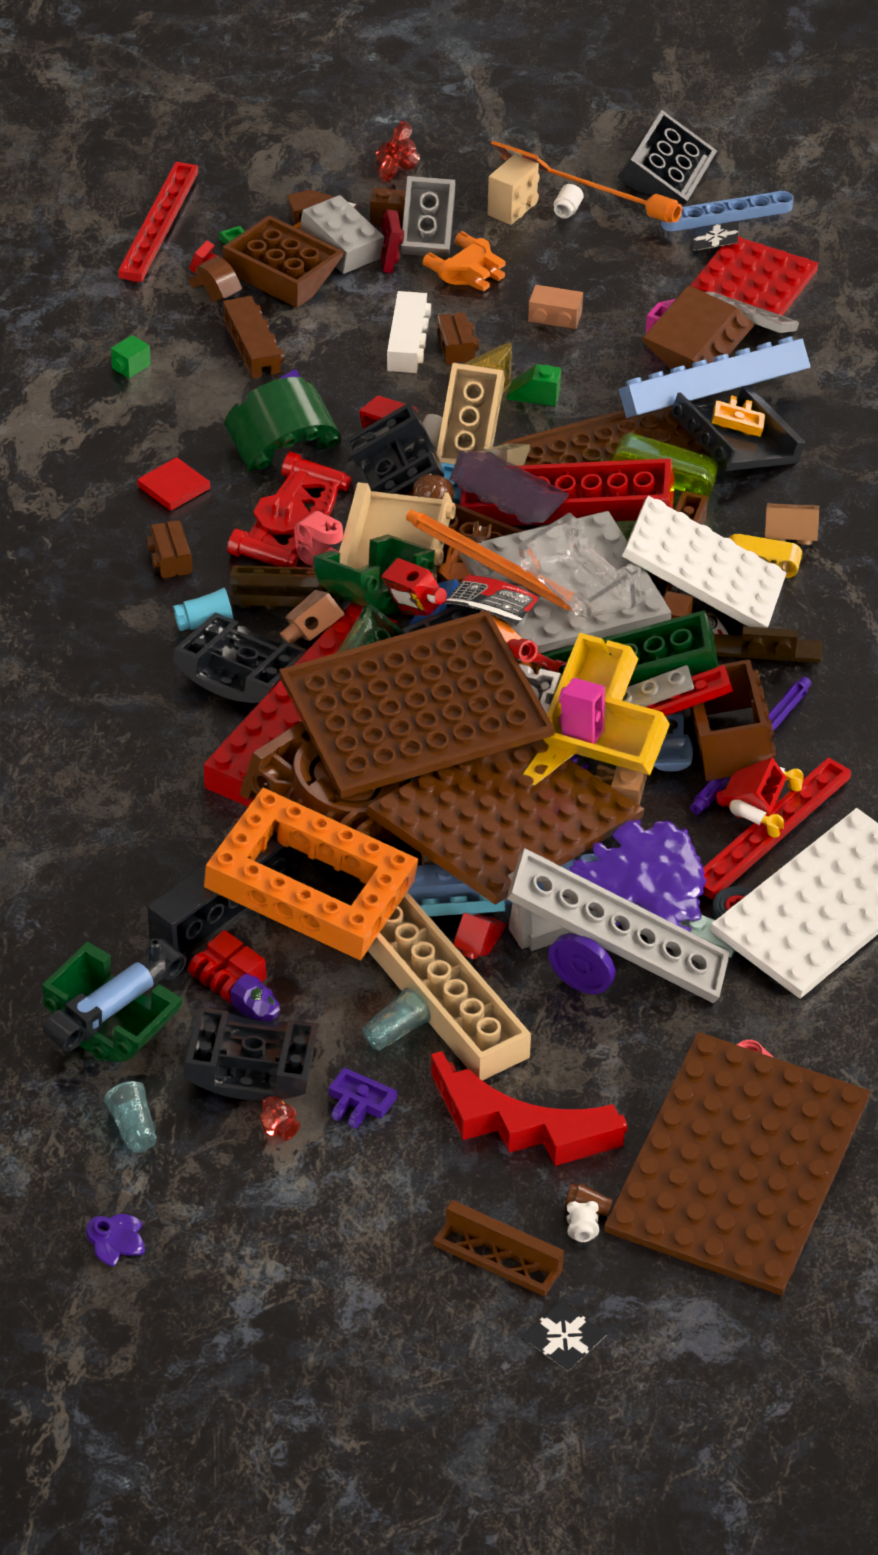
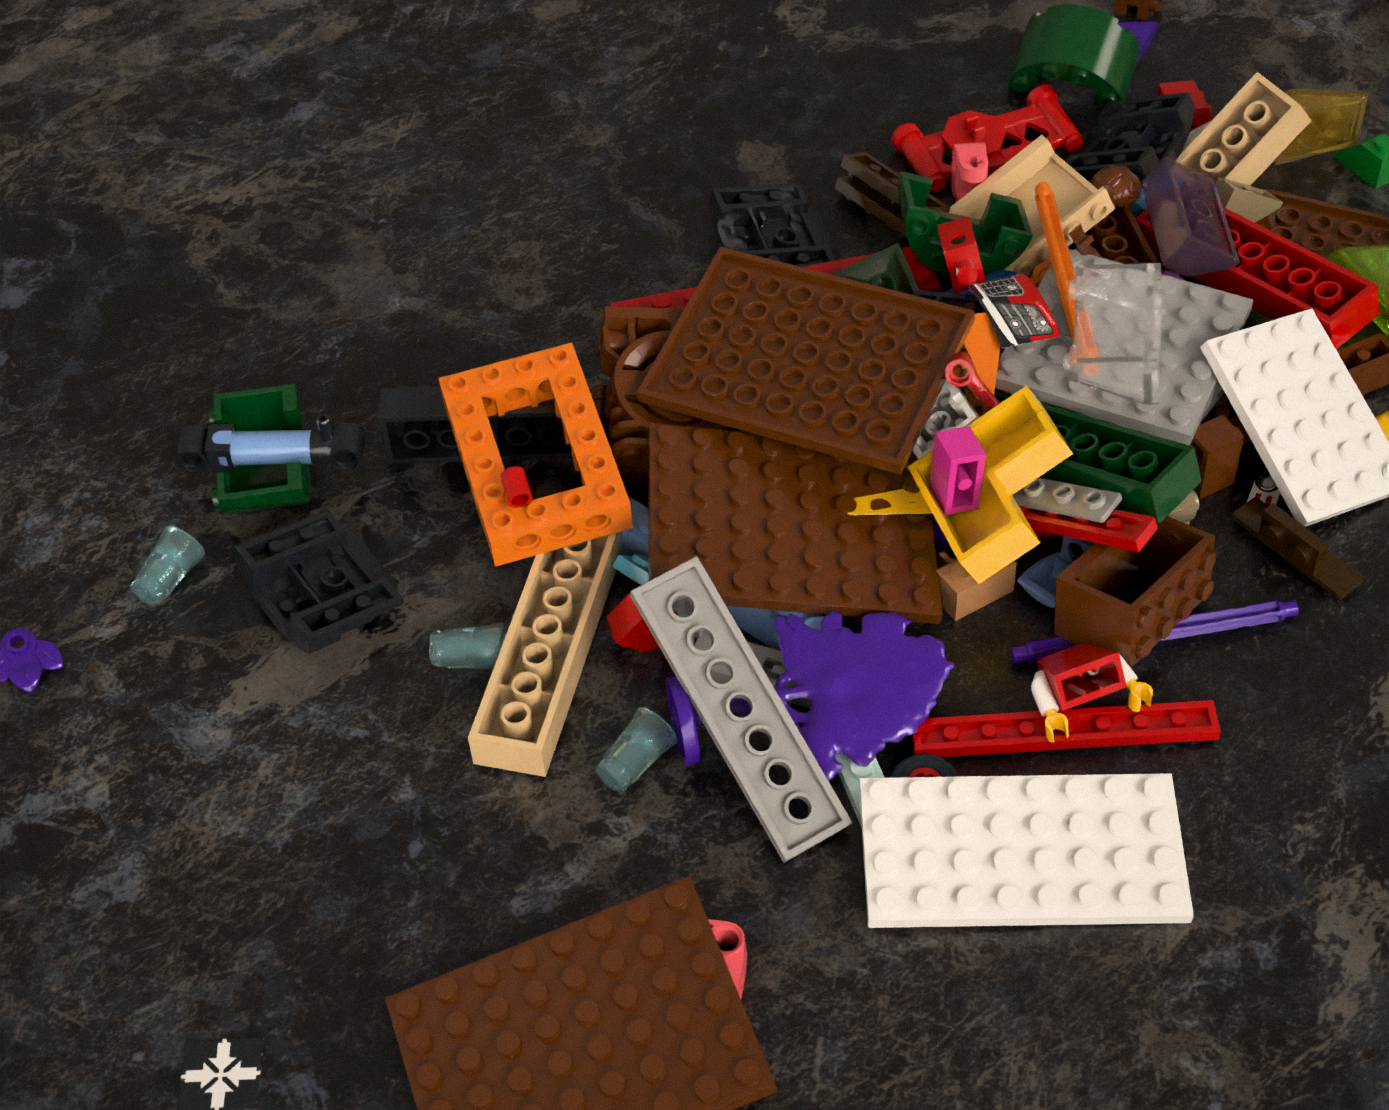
camera: 50 degrees right, 5 degrees up
red tile [137,457,210,511] -> none
reddish brown brick [146,520,192,578] -> none
medium azure plant [173,588,233,631] -> none
red legs [188,930,267,1003] -> none
dark purple rock [230,974,280,1022] -> none
clear red animal [261,1096,301,1141] -> none
nougat torso [280,590,344,644] -> none
dark purple hinge [329,1068,397,1129] -> none
white brick [387,291,431,373] -> none
red arch [431,1051,628,1166] -> none
reddish brown fence [433,1200,564,1297] -> none
reddish brown brick [436,312,479,364] -> none
reddish brown cone [564,1183,612,1217] -> none
white brick [567,1201,599,1242] -> none
none -> red hinge [500,466,533,508]
none -> clear light blue plant [595,707,678,793]

